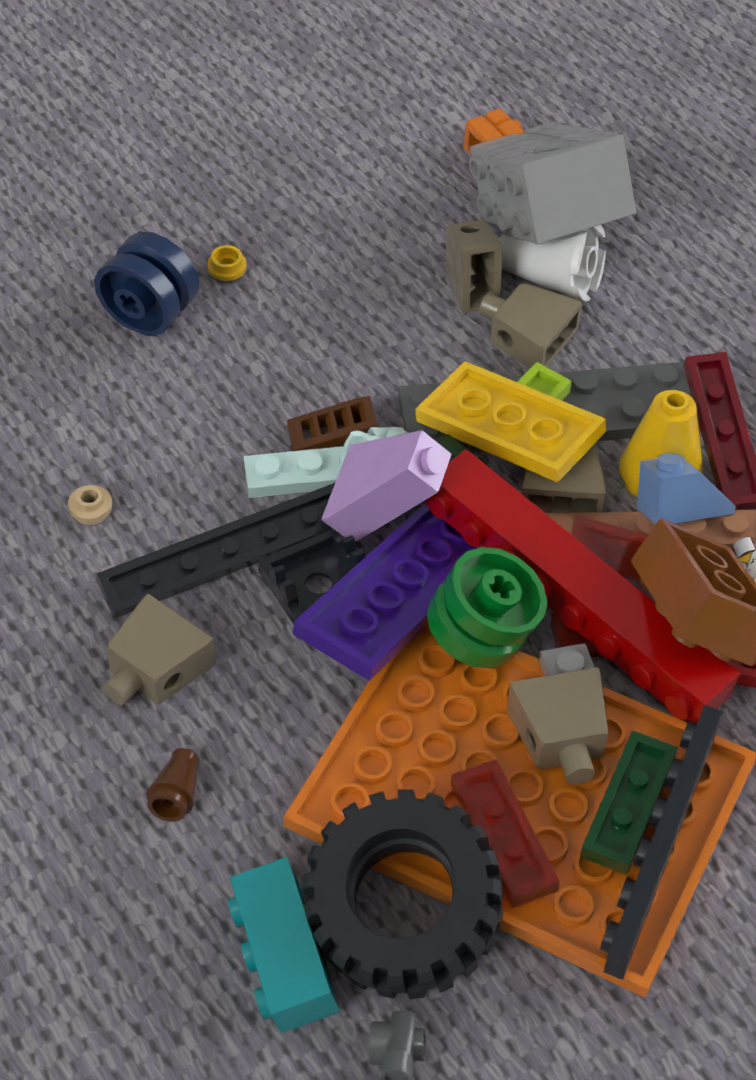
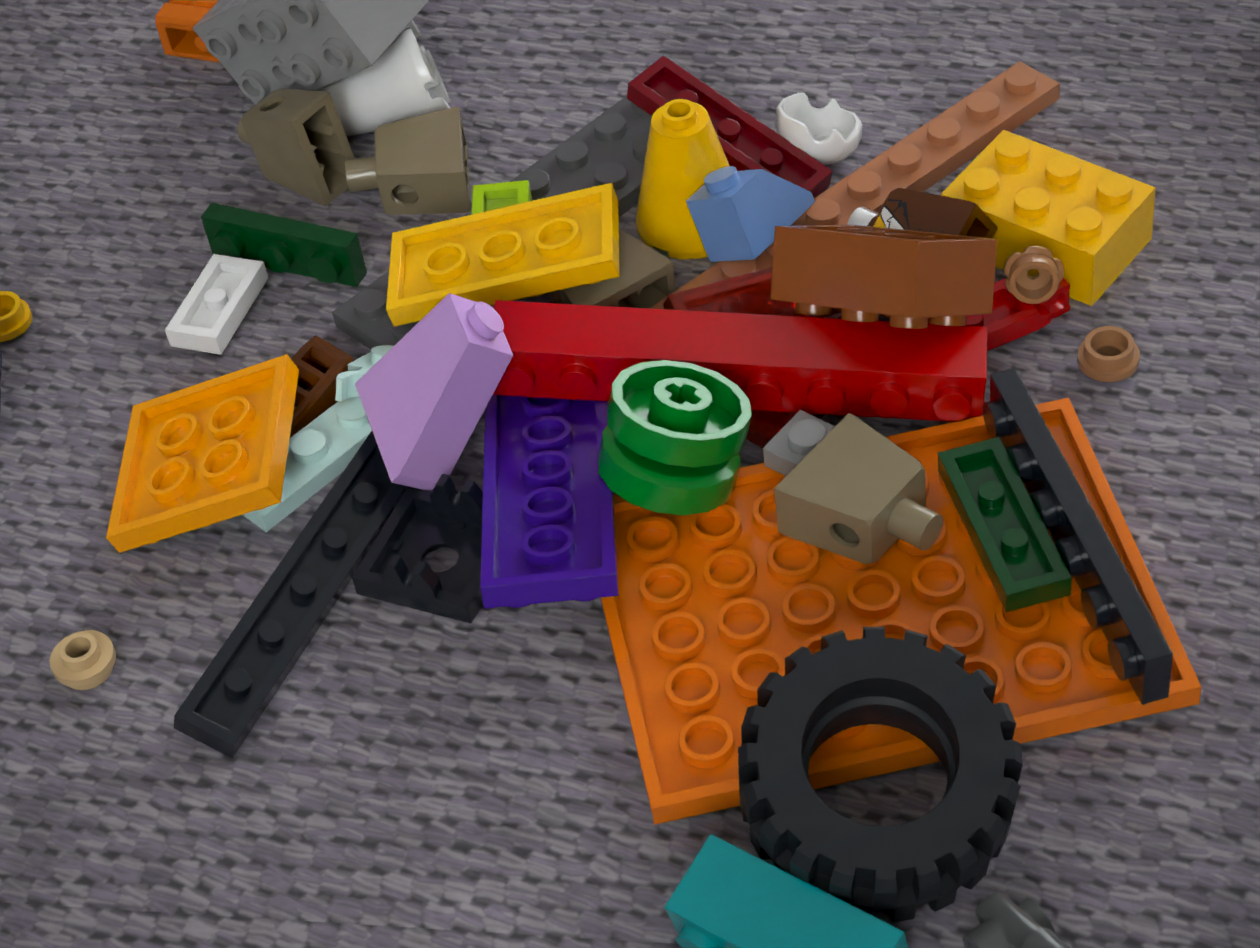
camera: 30 degrees left, 5 degrees down
dark tan torso [103,594,216,706] -> none
reddish brown cone [146,748,200,822] -> none
clear red plate [450,759,560,908] -> none
none -> light orange plate [106,354,299,553]
none -> white plate [165,254,268,355]
none -> dark green plate [201,203,367,287]

